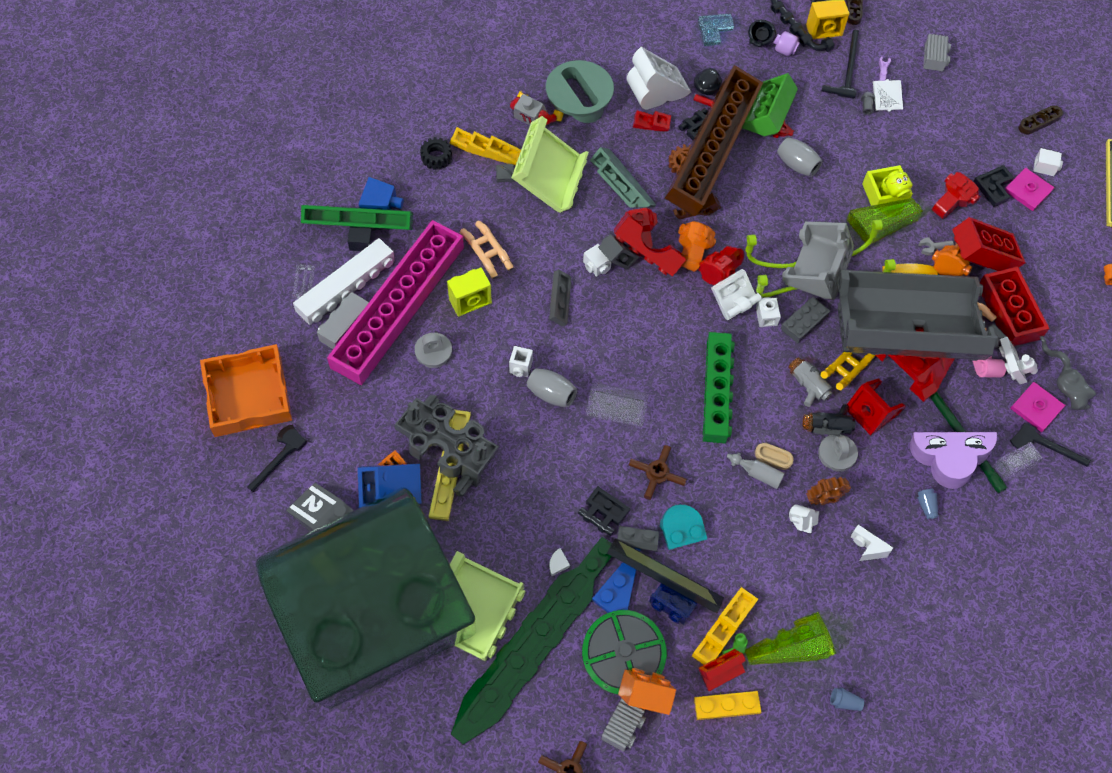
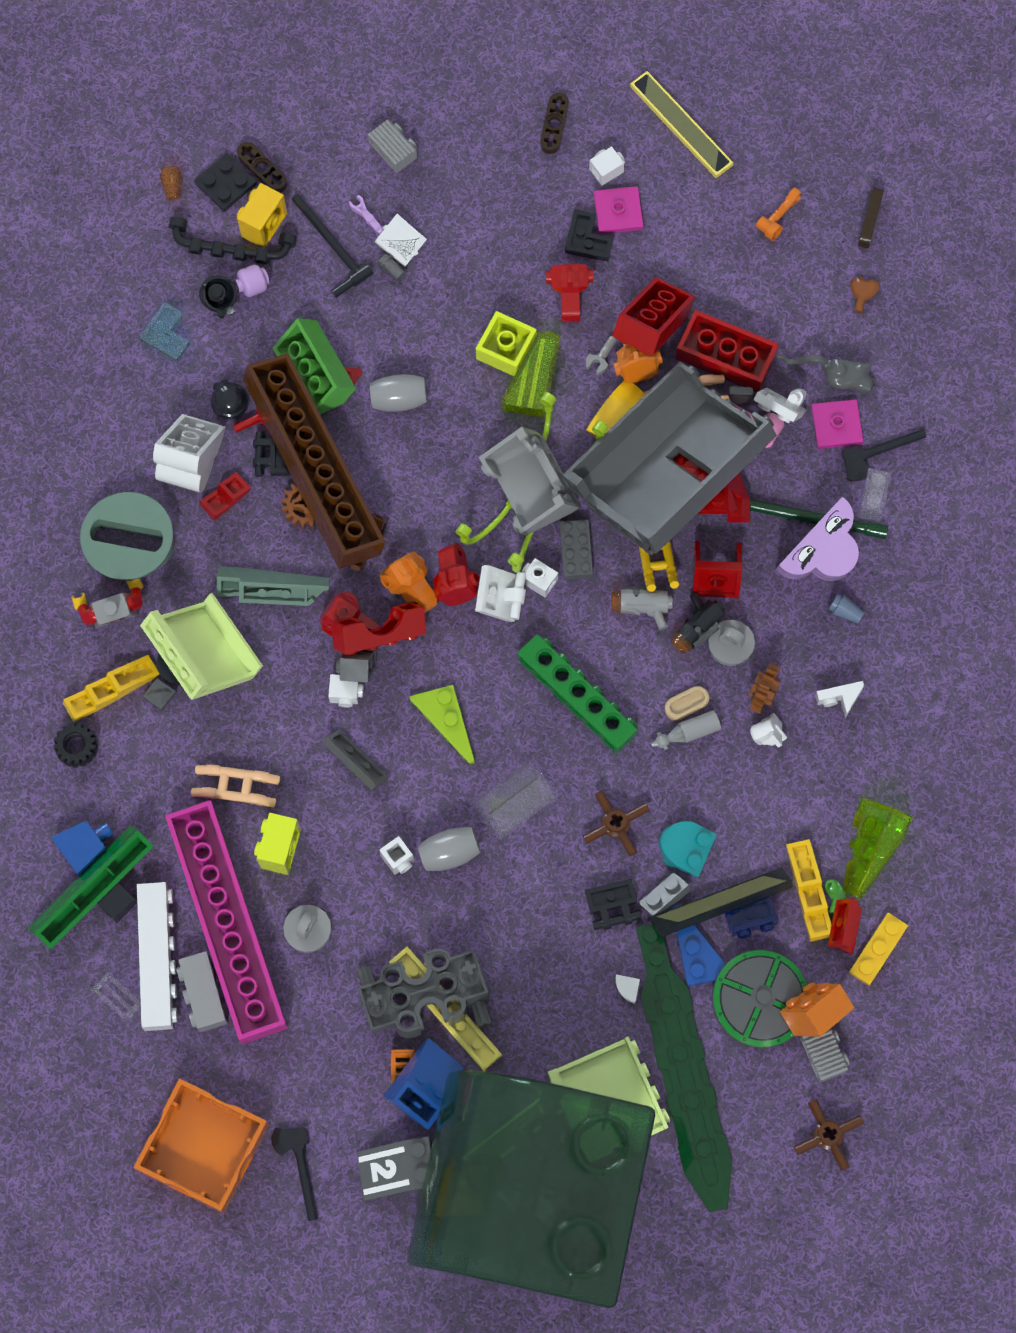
camera: 45 degrees left, 10 degrees up
sand blue cone [830,687,864,711] -> none
neon yellow head [885,170,913,199] -> none
none -> lime wing [409,685,475,764]

